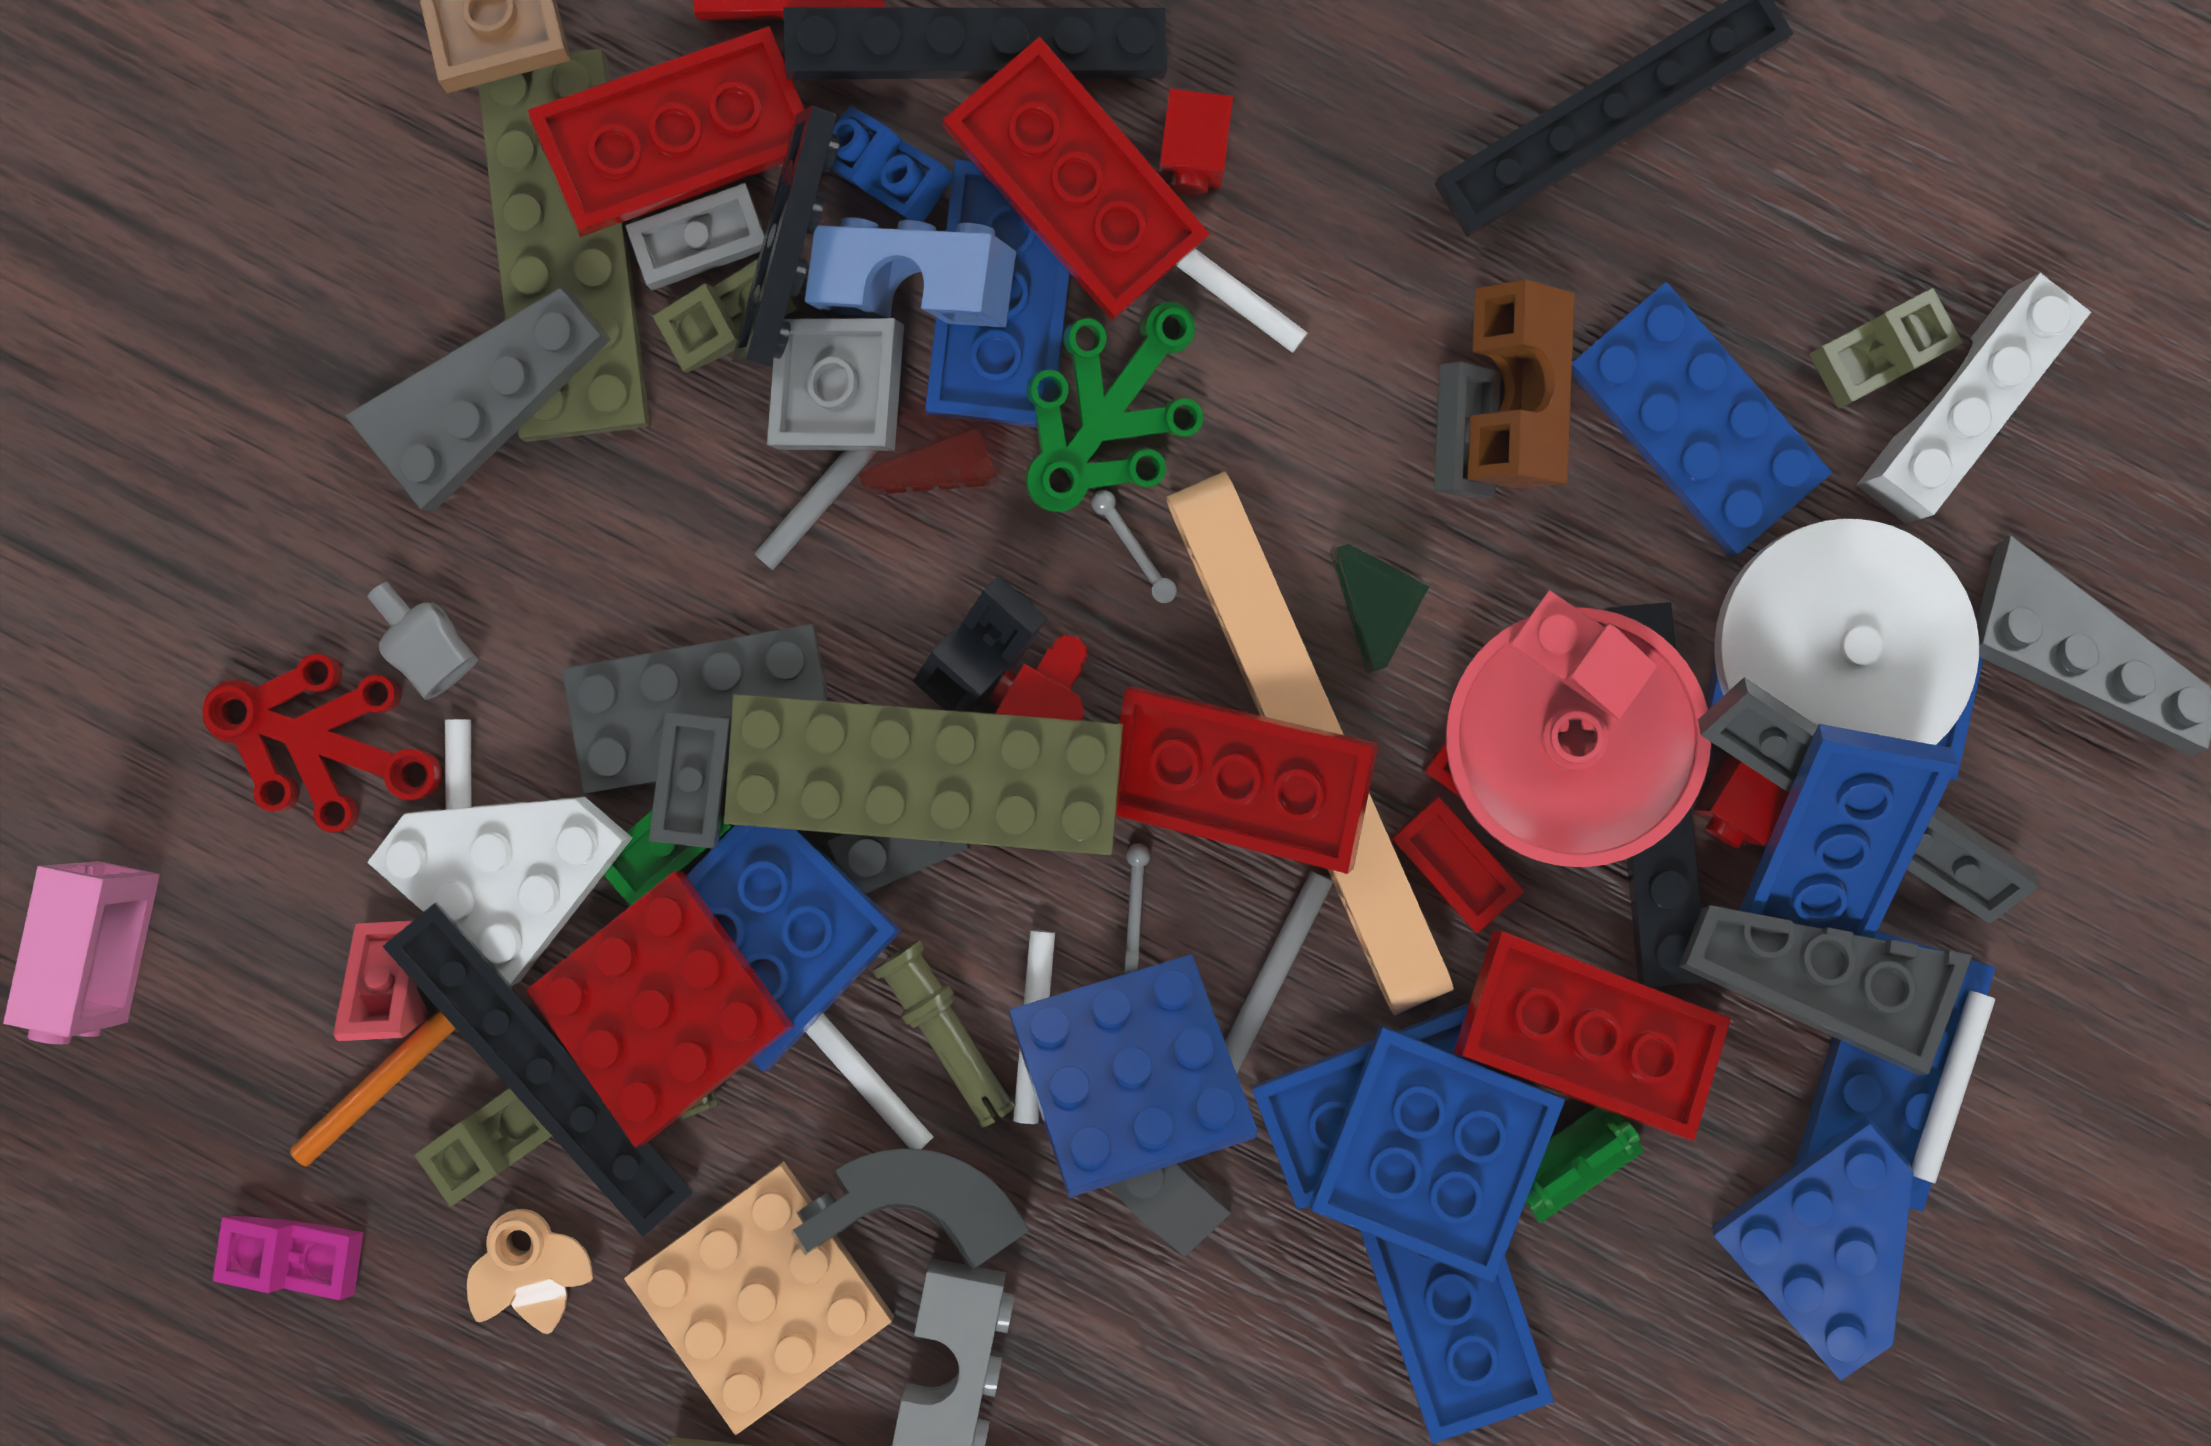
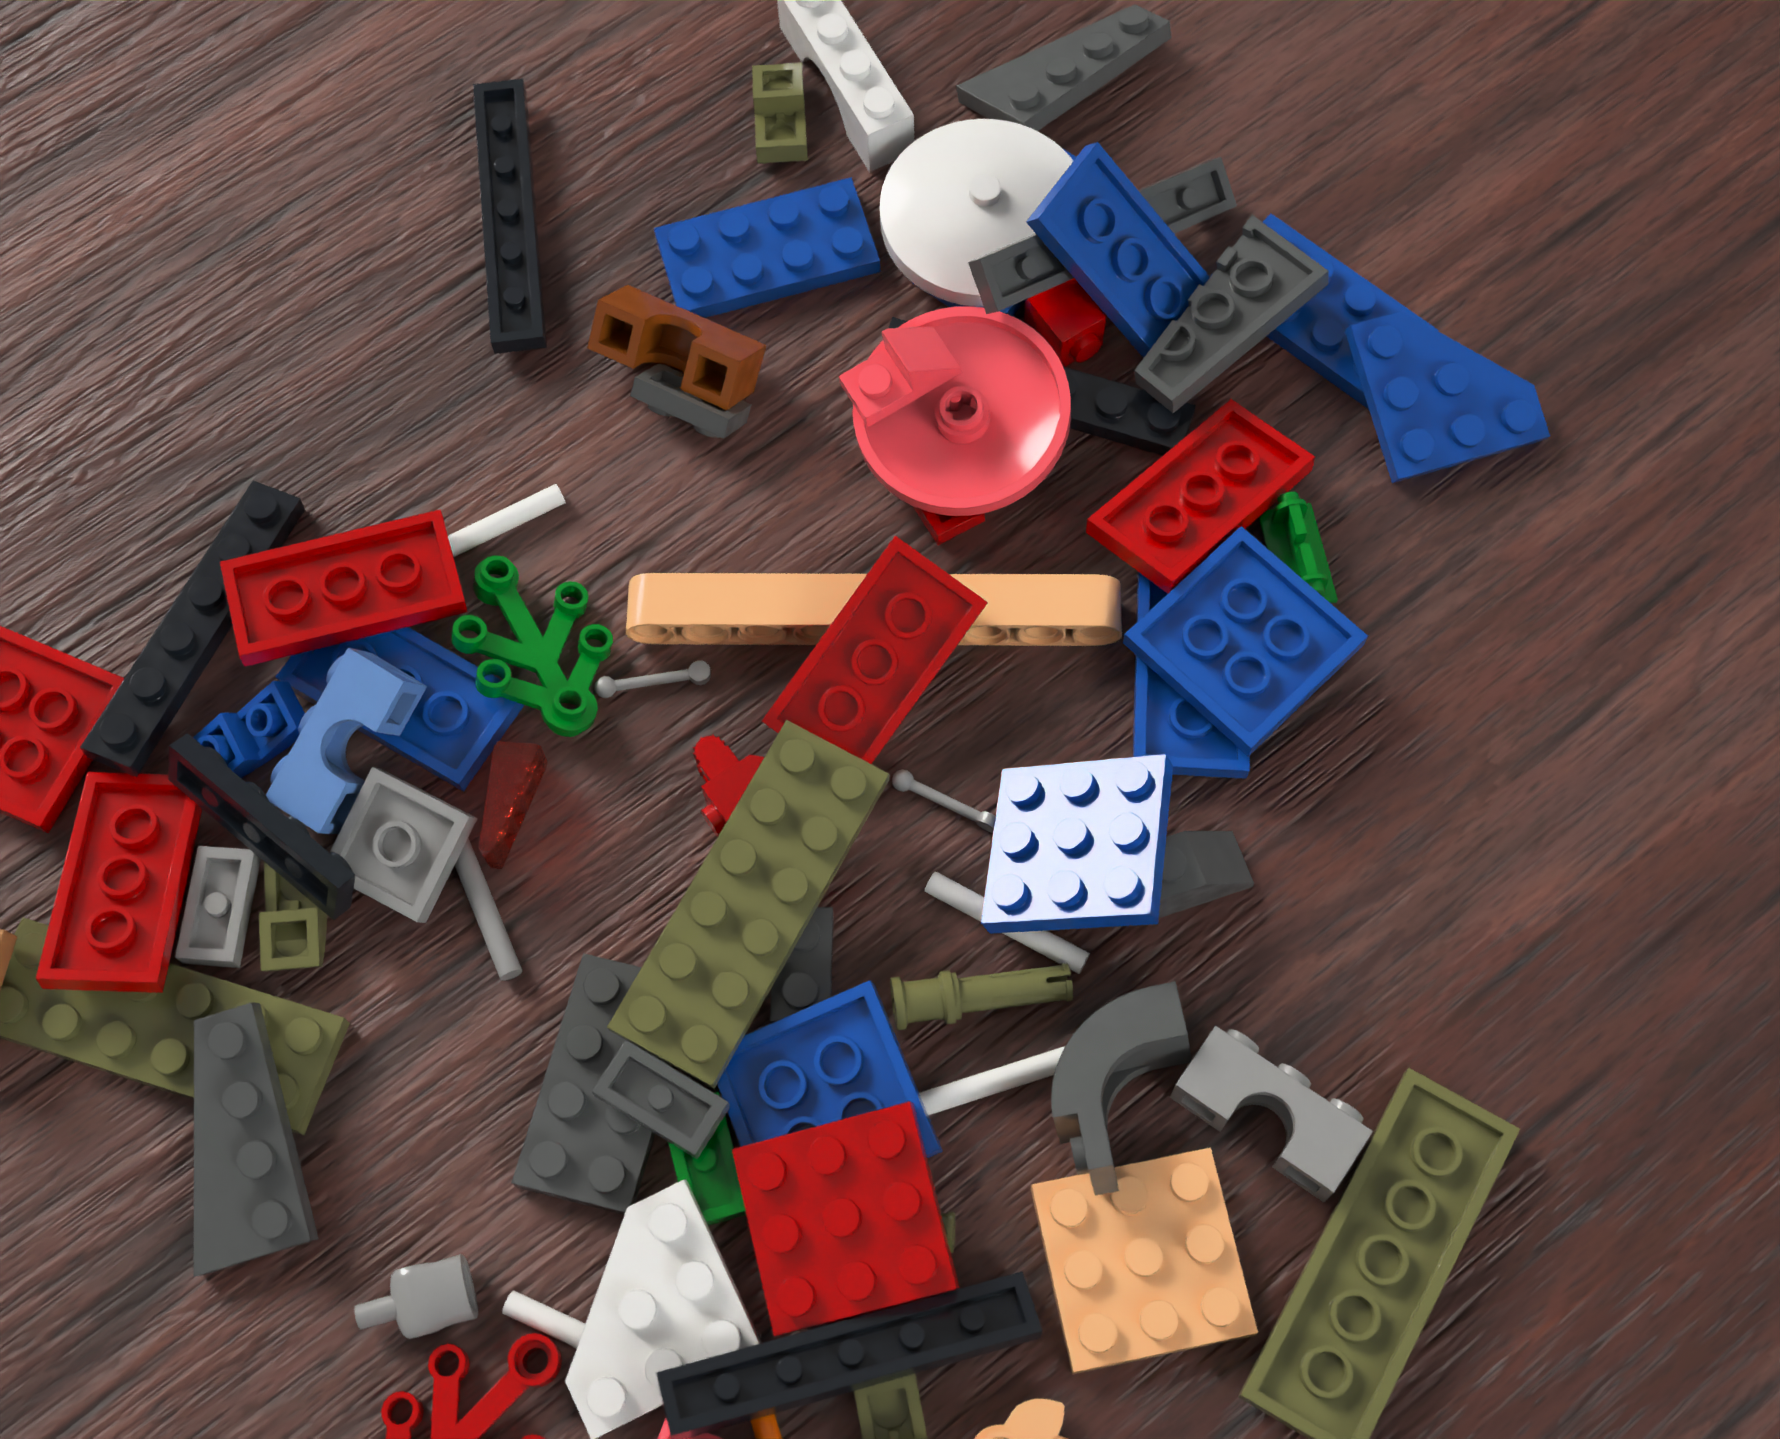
camera: 55 degrees left, 20 degrees down
black brick [913,576,1047,712] -> none
red brick [1159,88,1233,195] -> none
light grey bar [1225,871,1333,1074] -> none
clear green slope [1330,544,1429,674] -> none
blue plate [1359,1230,1554,1444] -> none
red tile [1389,796,1524,934] -> none
white bar [1911,990,1995,1183] -> none

